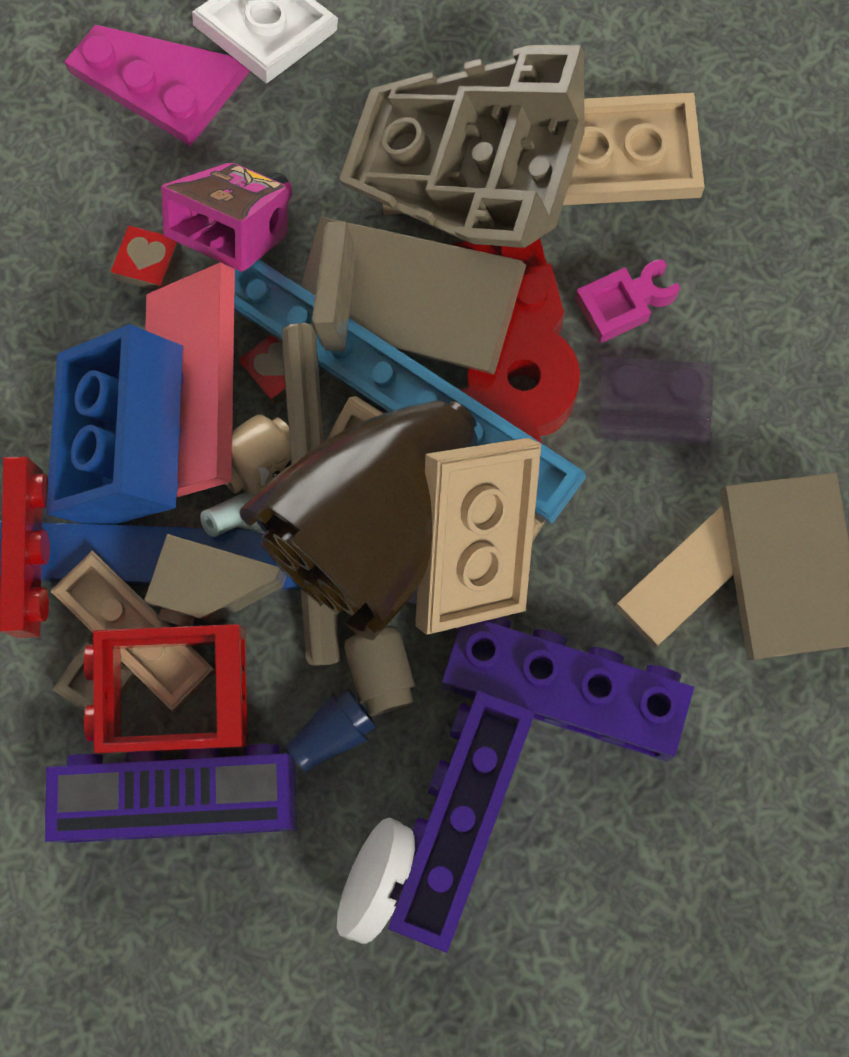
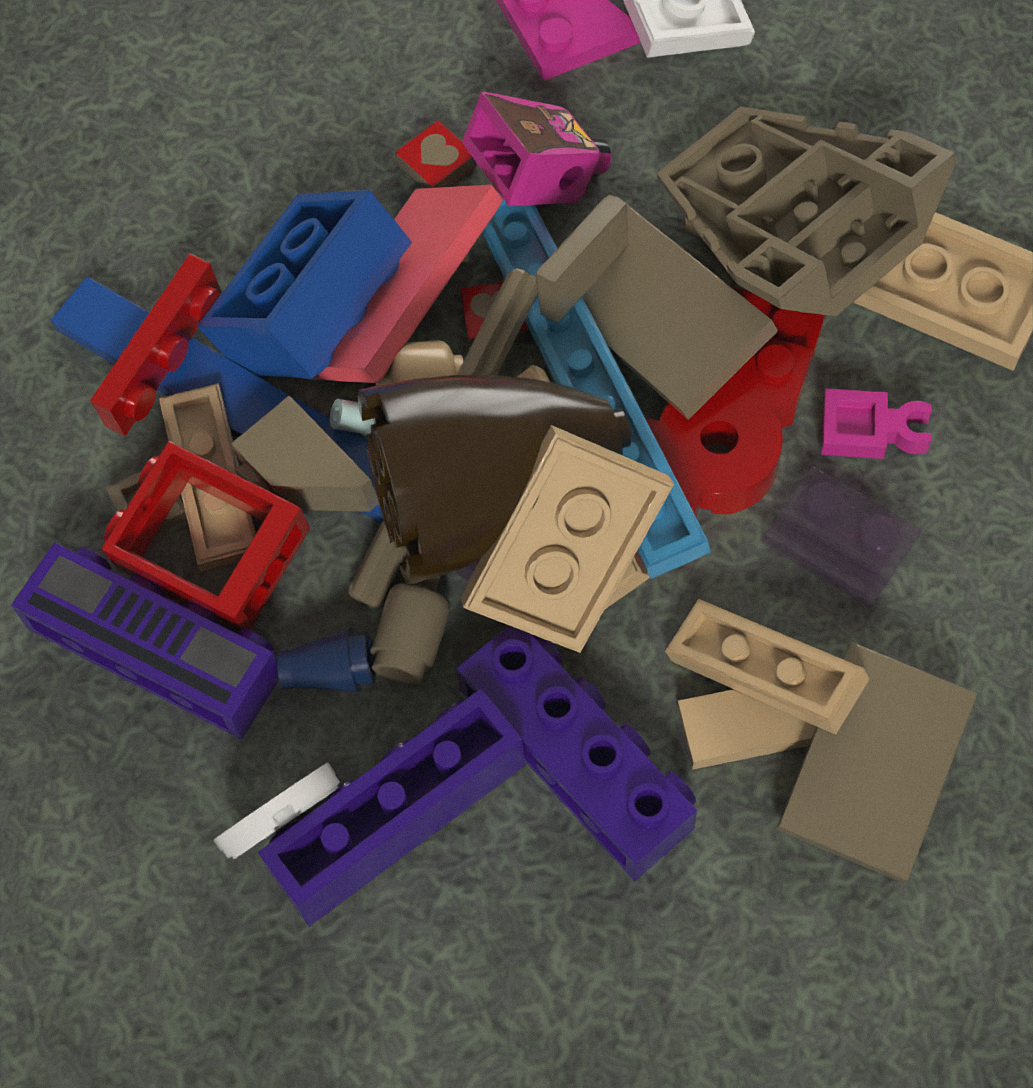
camera: 30 degrees right, 10 degrees down
none -> tan tile [665,599,870,735]

